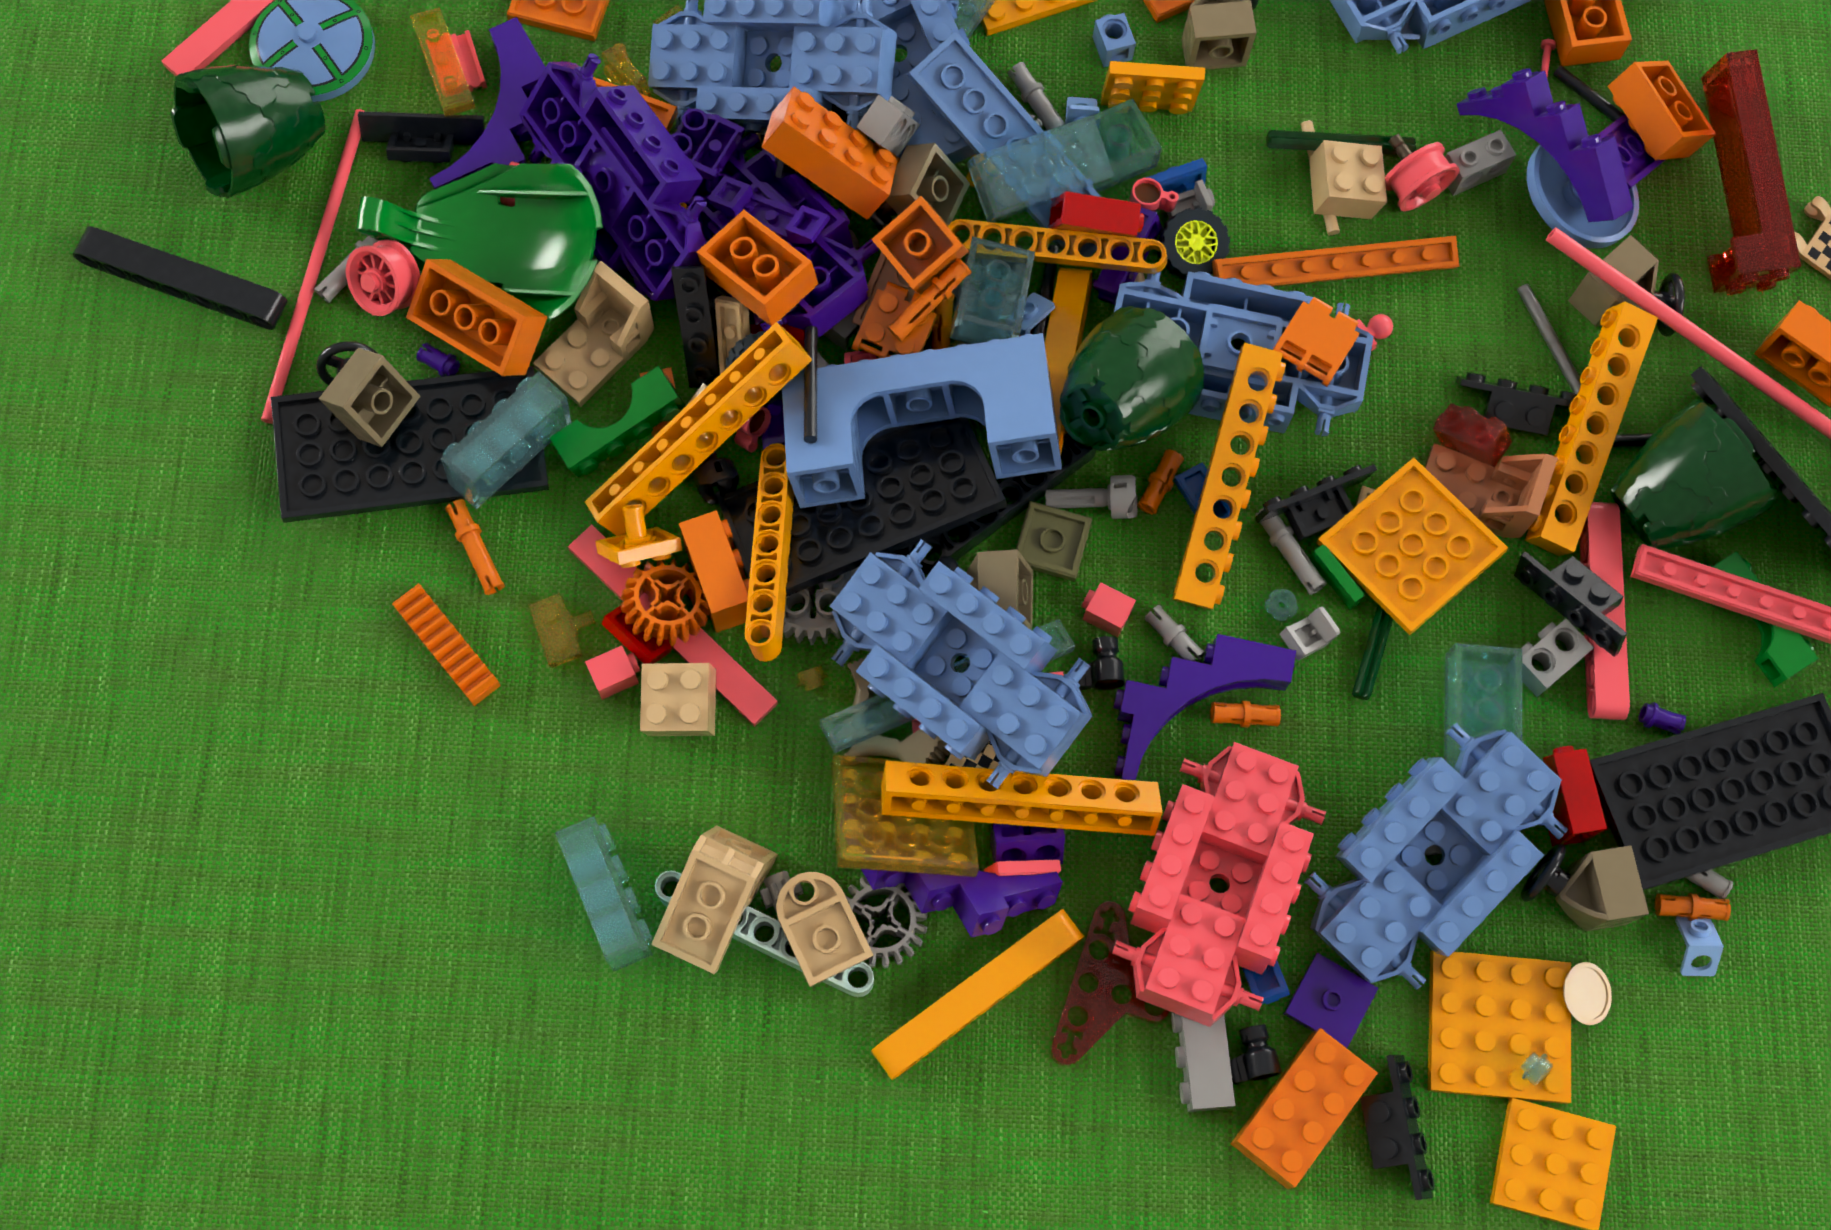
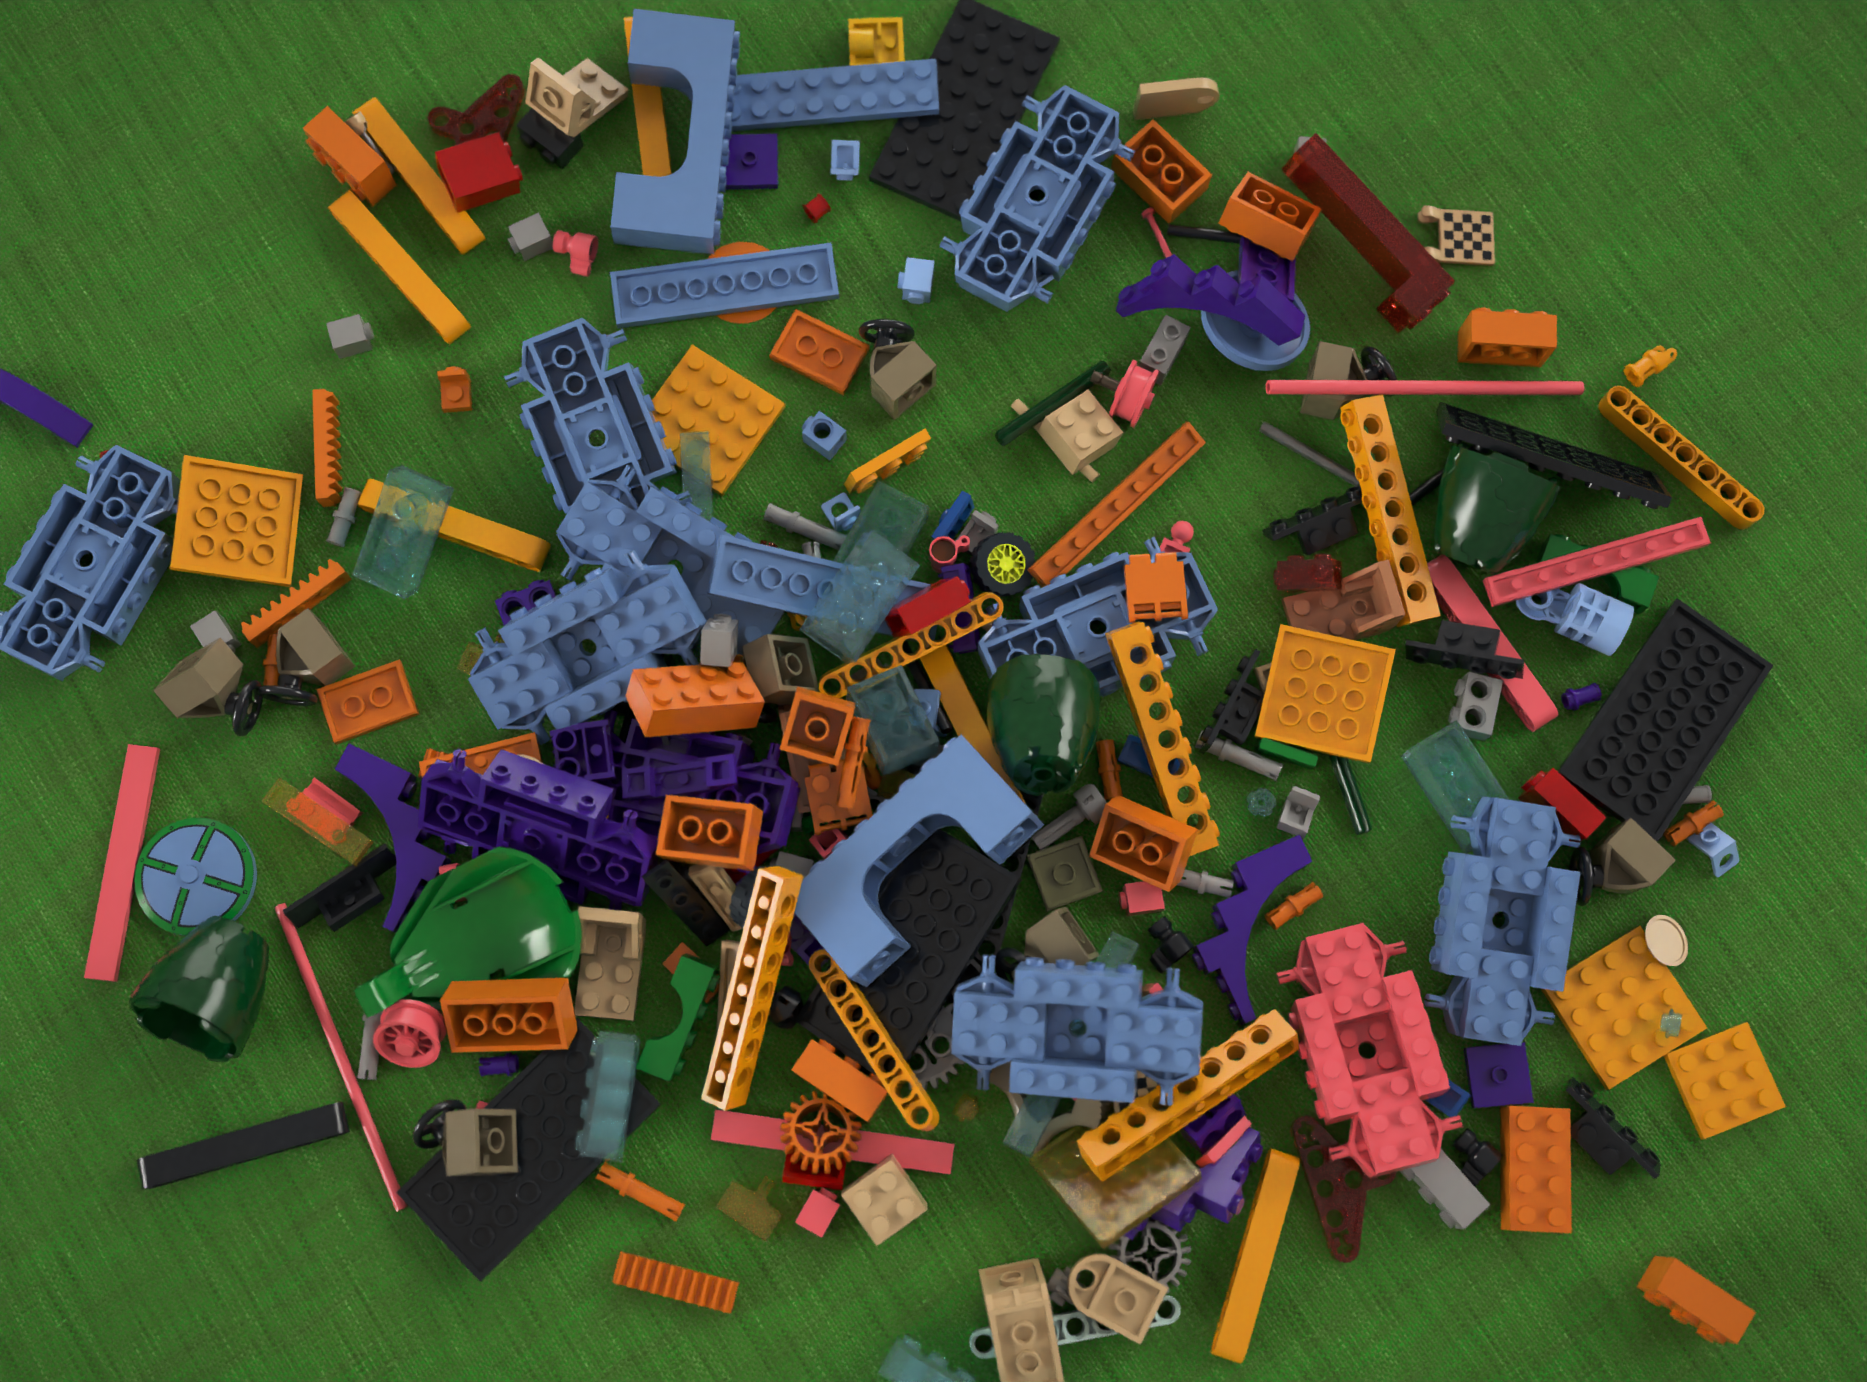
camera: 35 degrees left, 5 degrees up
light orange plate [595,504,682,568] -> none
clear yellow plate [601,43,652,97] -> none
black bar [804,326,818,443] -> none
none -> orange brick [1089,795,1198,892]
none -> light blue cylinder [1516,583,1634,656]

